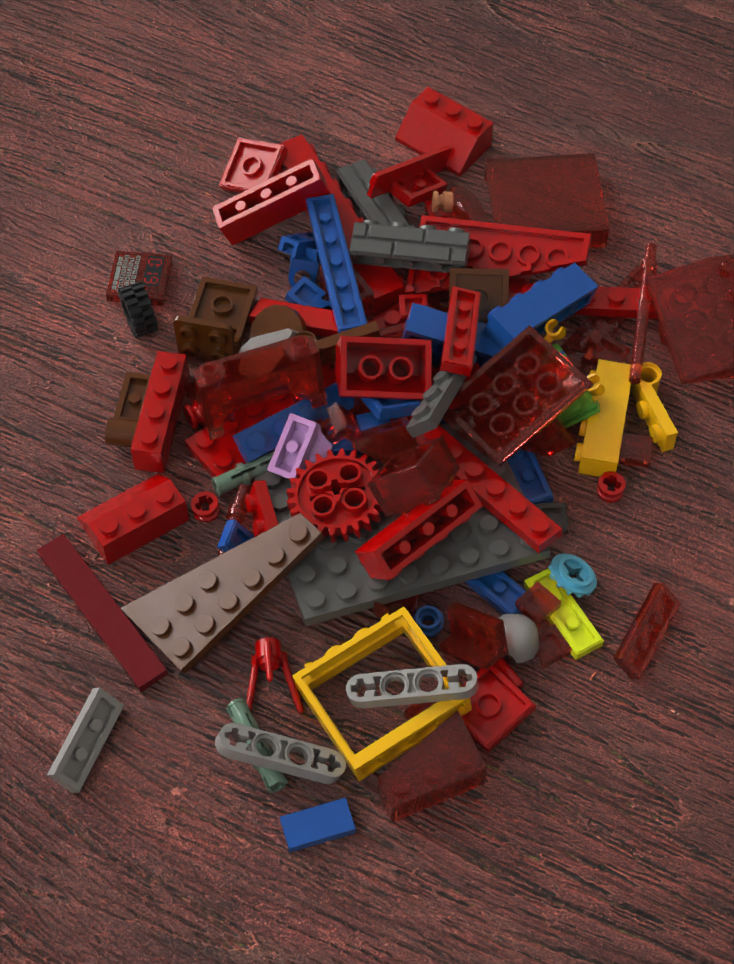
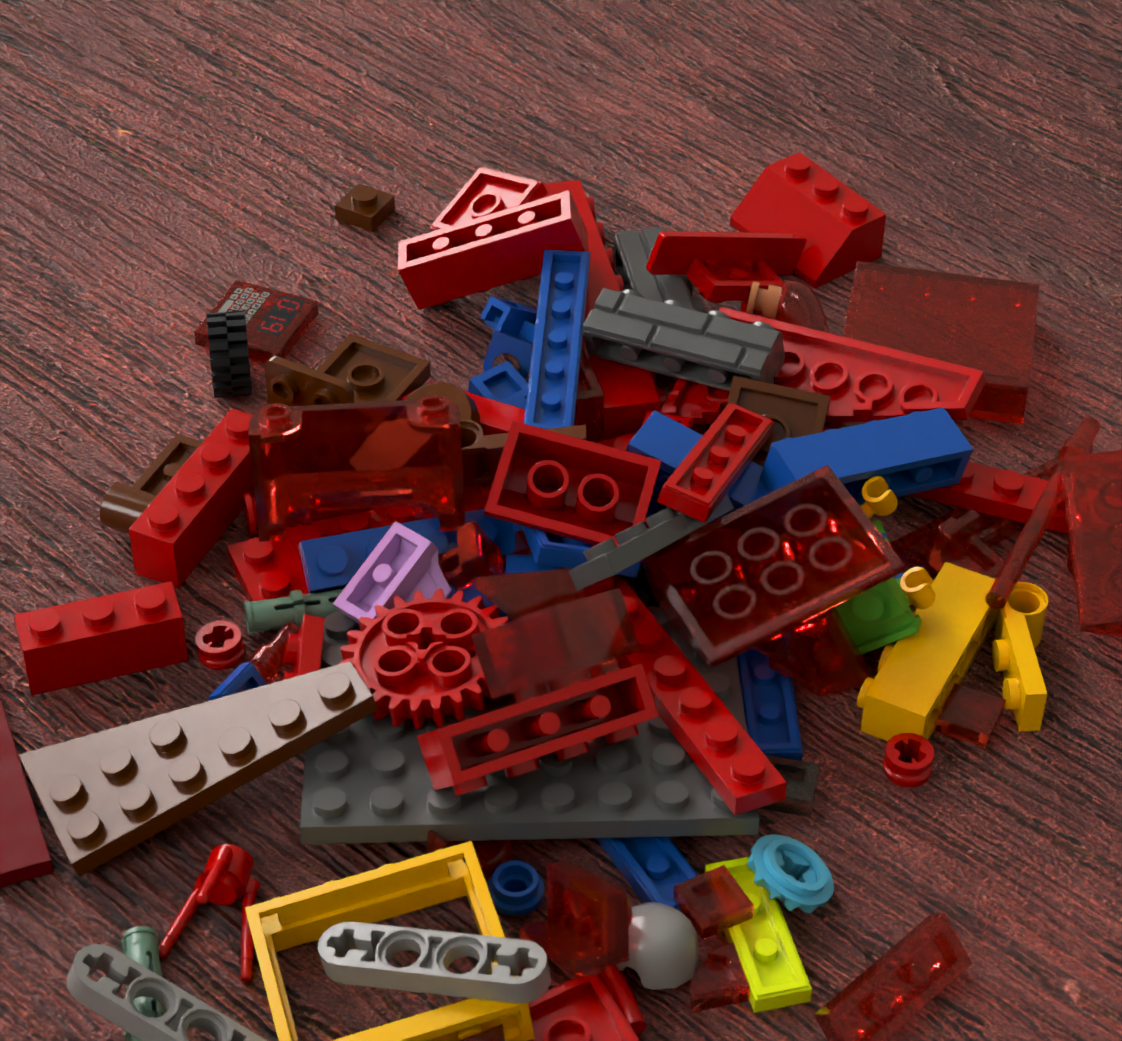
camera: 15 degrees right, 15 degrees down
none -> reddish brown plate [335,183,395,232]

